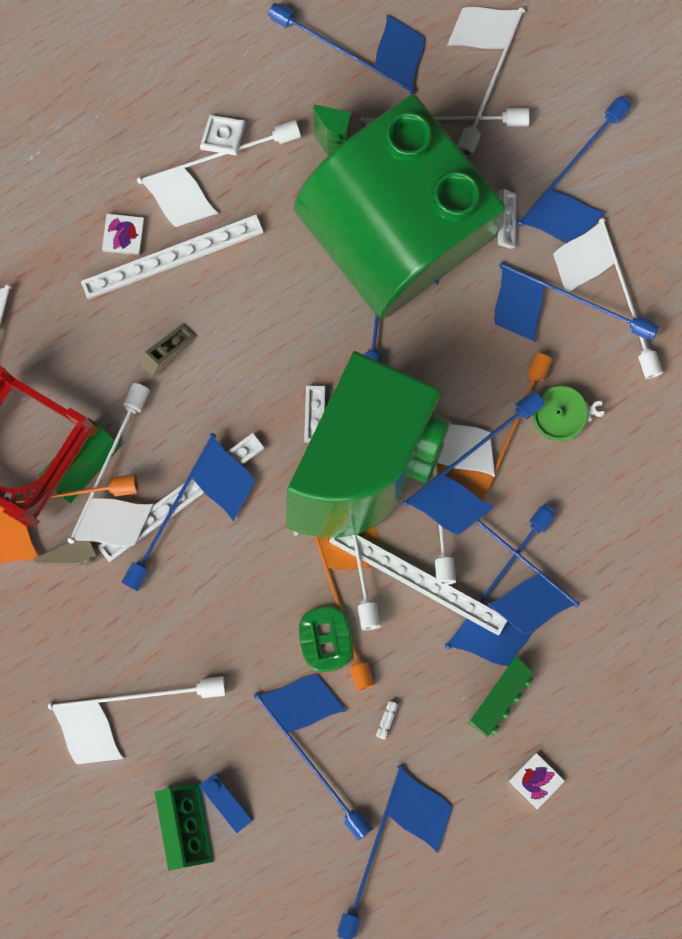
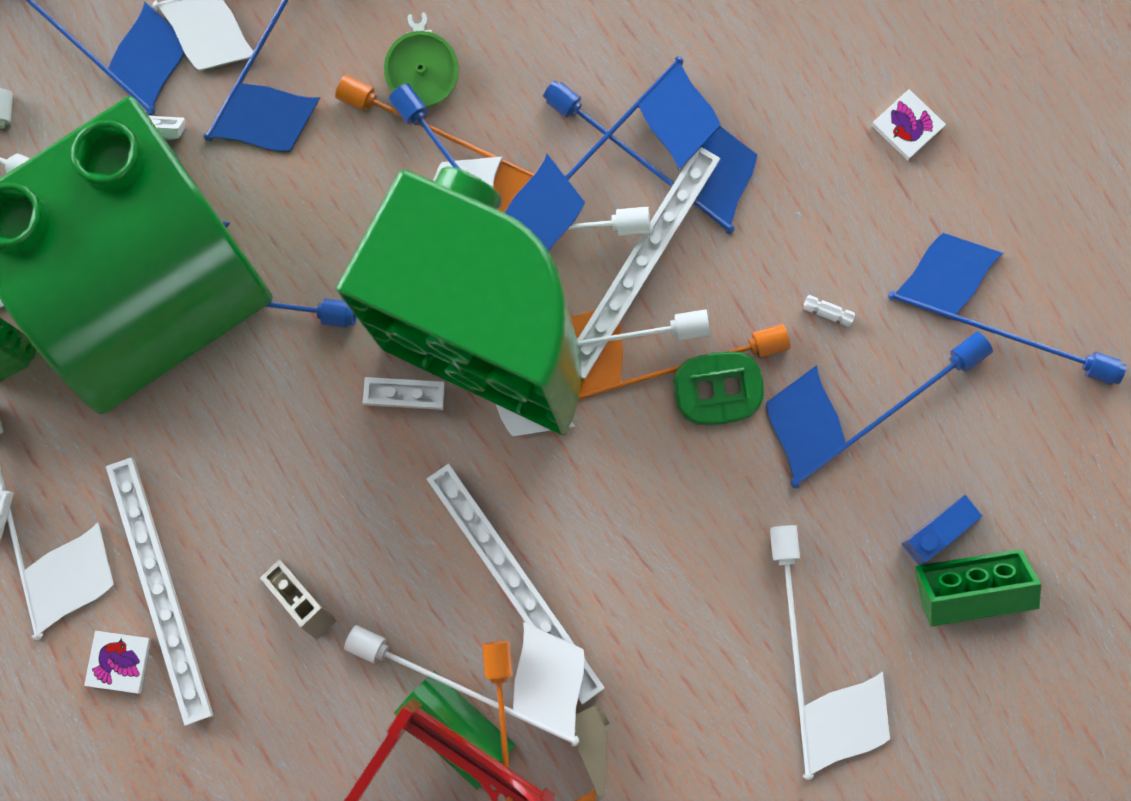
camera: 85 degrees left, 0 degrees up
blue flag [121,433,255,591] -> none
green slope [468,657,533,737] -> none

